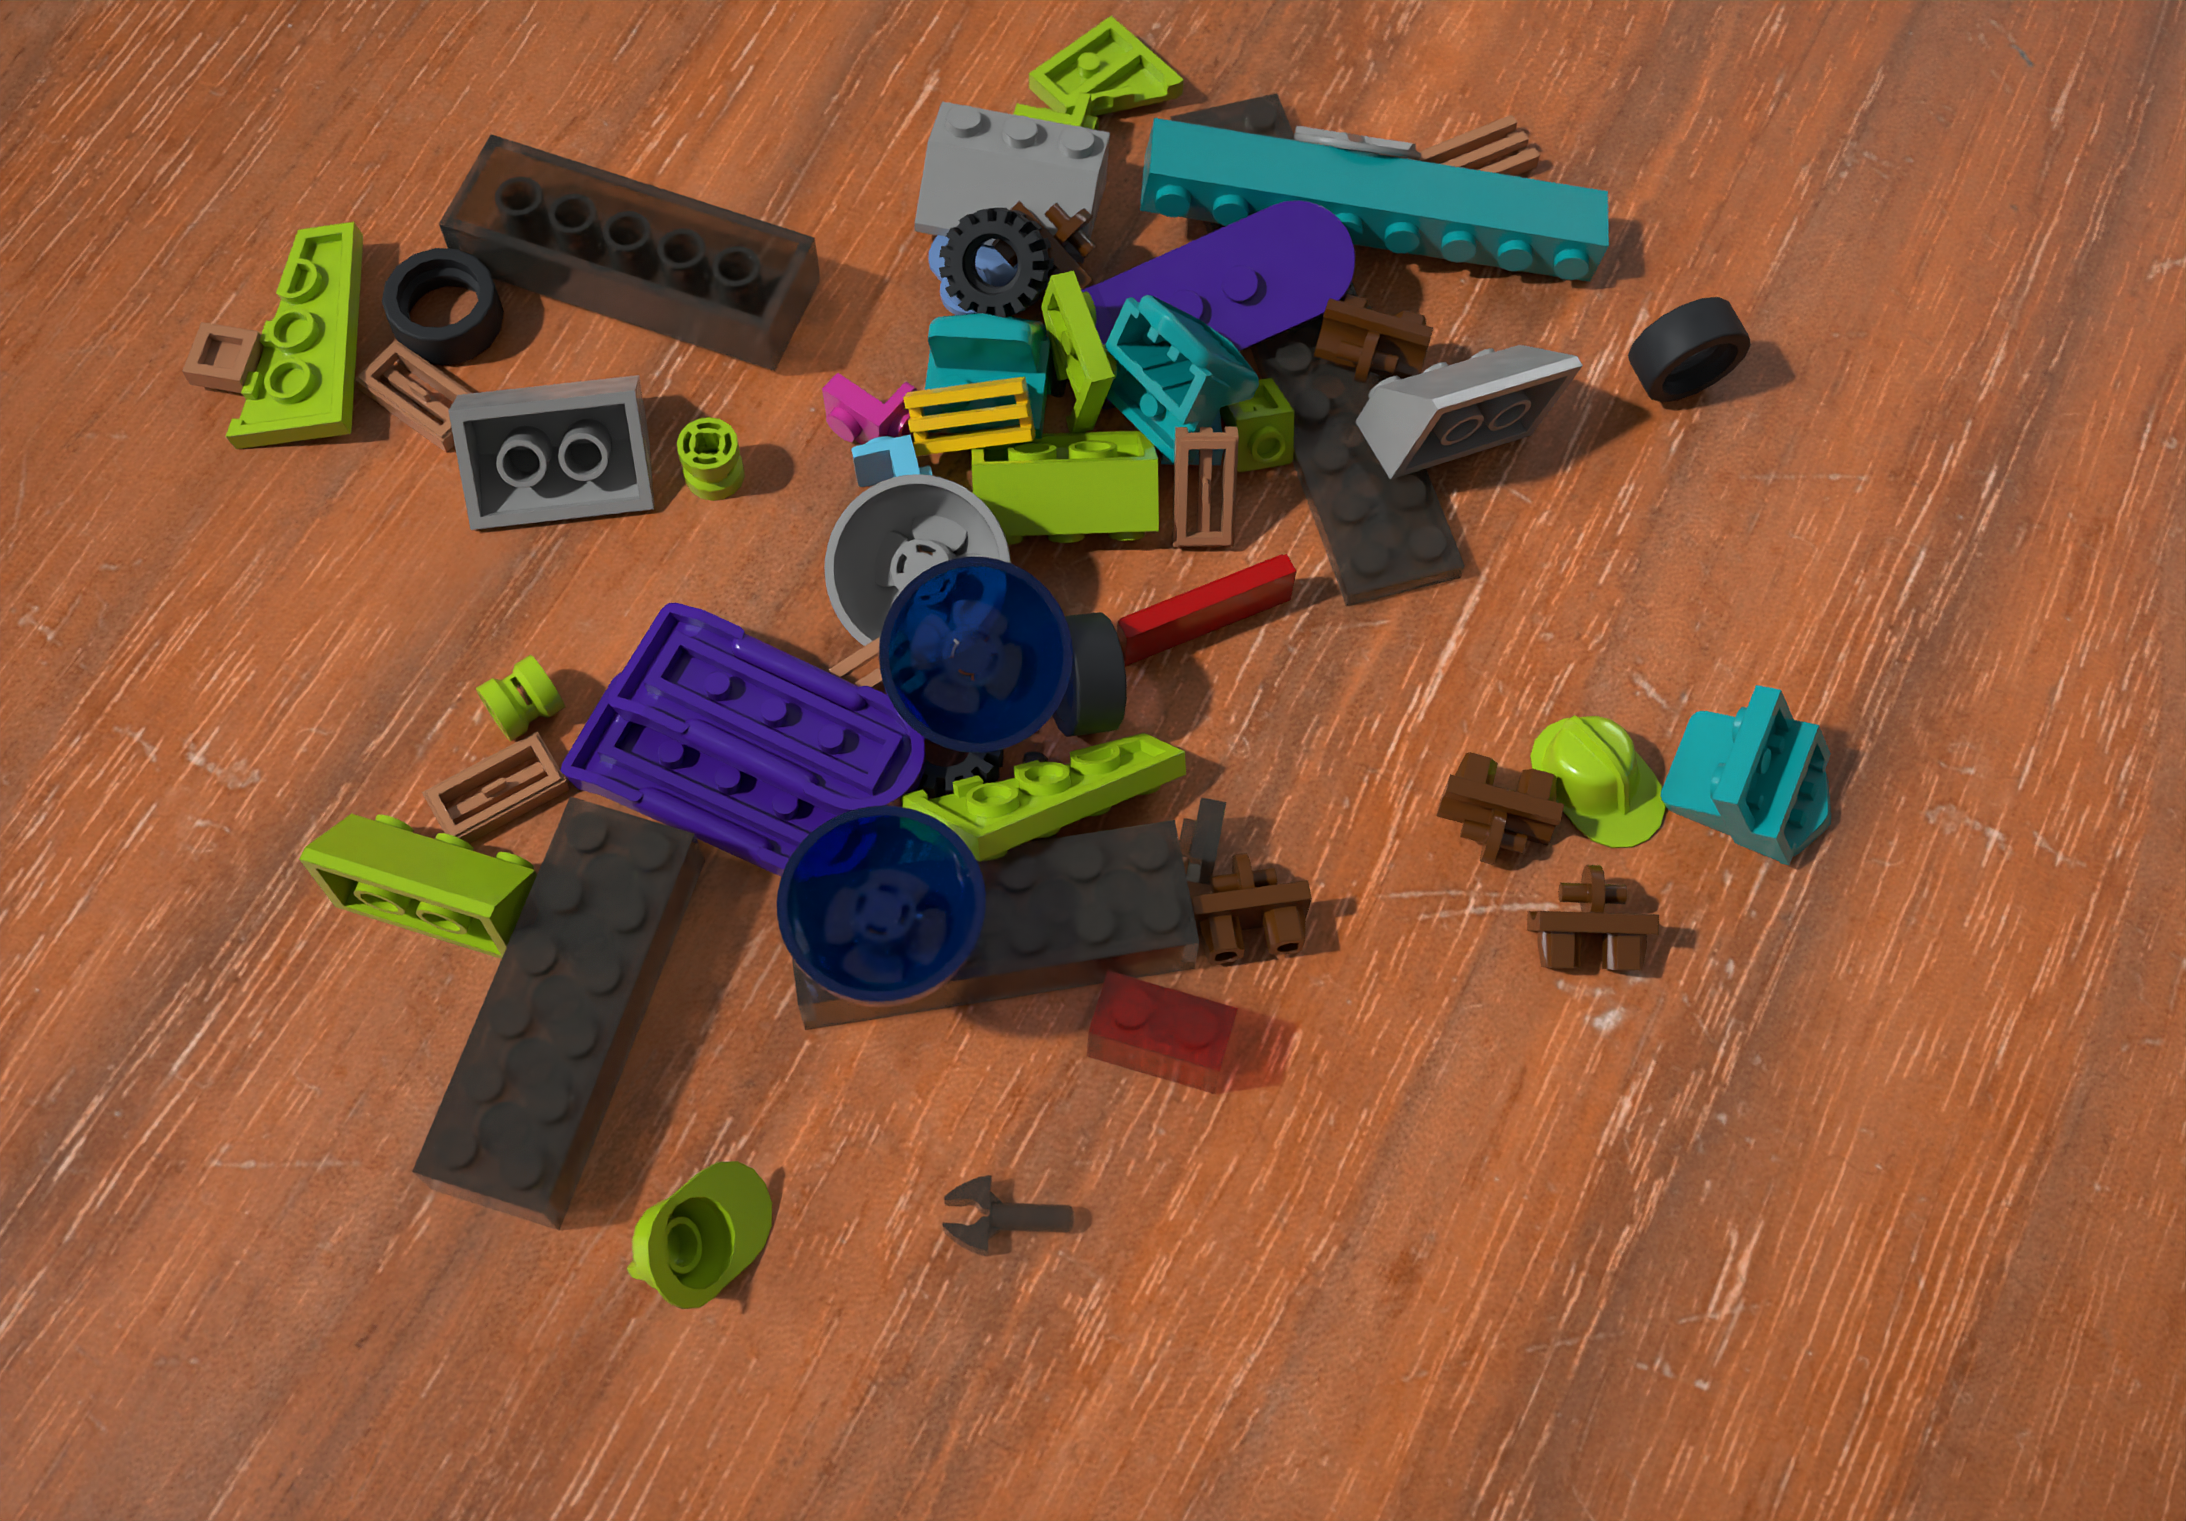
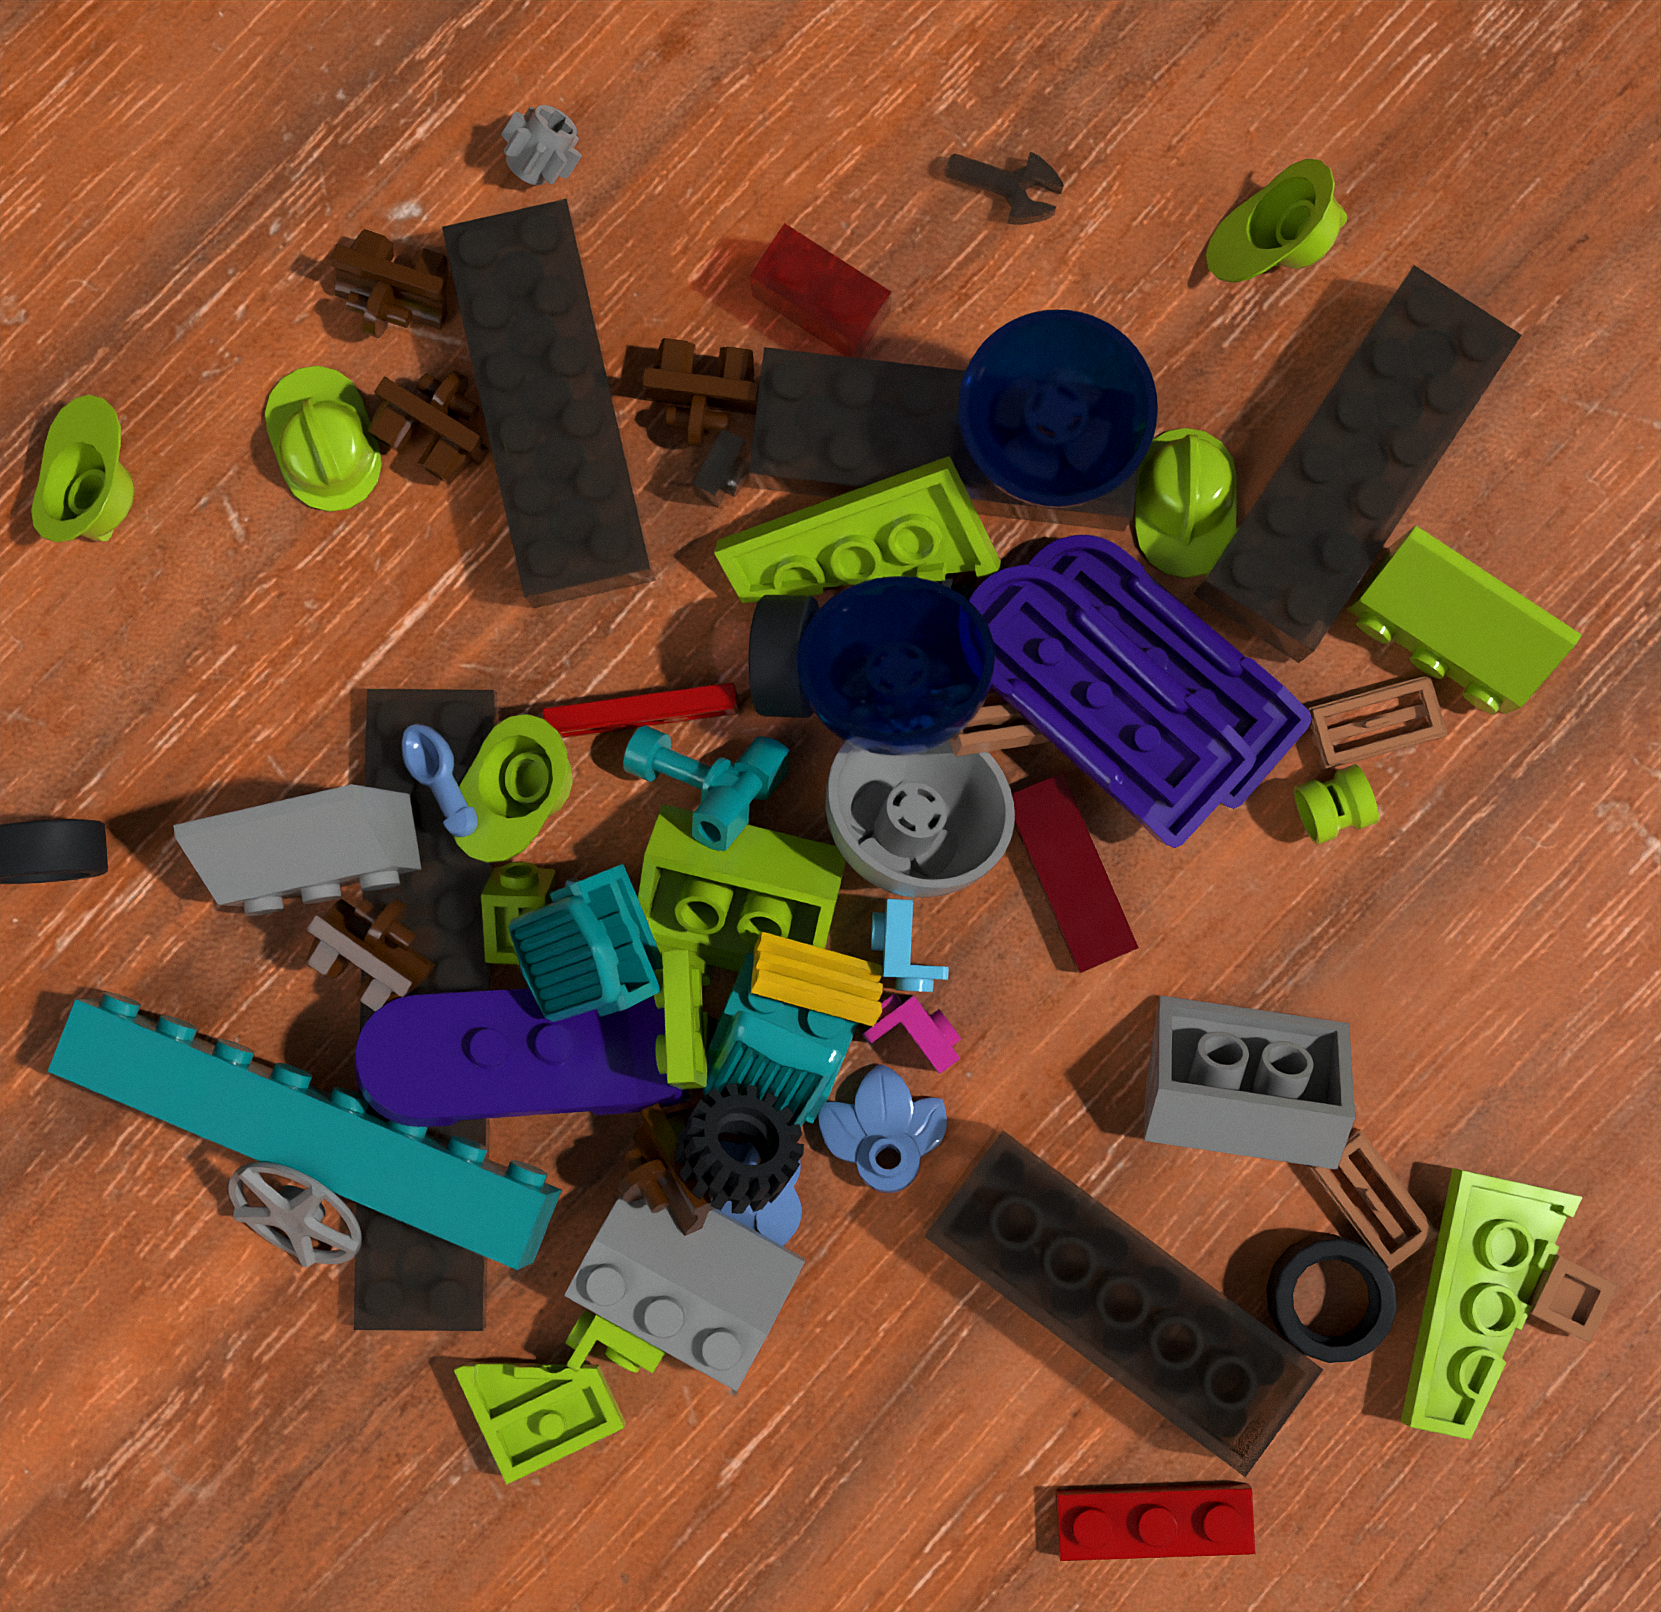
camera: 155 degrees left, 20 degrees up
lime wheel [677,417,745,501] -> none
nougat tile [1172,427,1239,547] -> none
nougat tile [1413,115,1540,176] -> none
teal piece [1661,685,1831,865] -> none
none -> lime piece [31,394,135,543]
none -> medium blue piece [401,723,478,837]
none -> clear smoke brick [442,199,656,608]
none -> lime piece [454,714,573,863]
none -> light grey gear [501,105,582,185]
none -> teal bar [623,725,790,851]
none -> medium blue plate [818,1064,947,1193]
none -> dark red tile [1012,772,1139,973]
none -> red plate [1056,1483,1255,1561]
none -> lime piece [1135,428,1237,578]

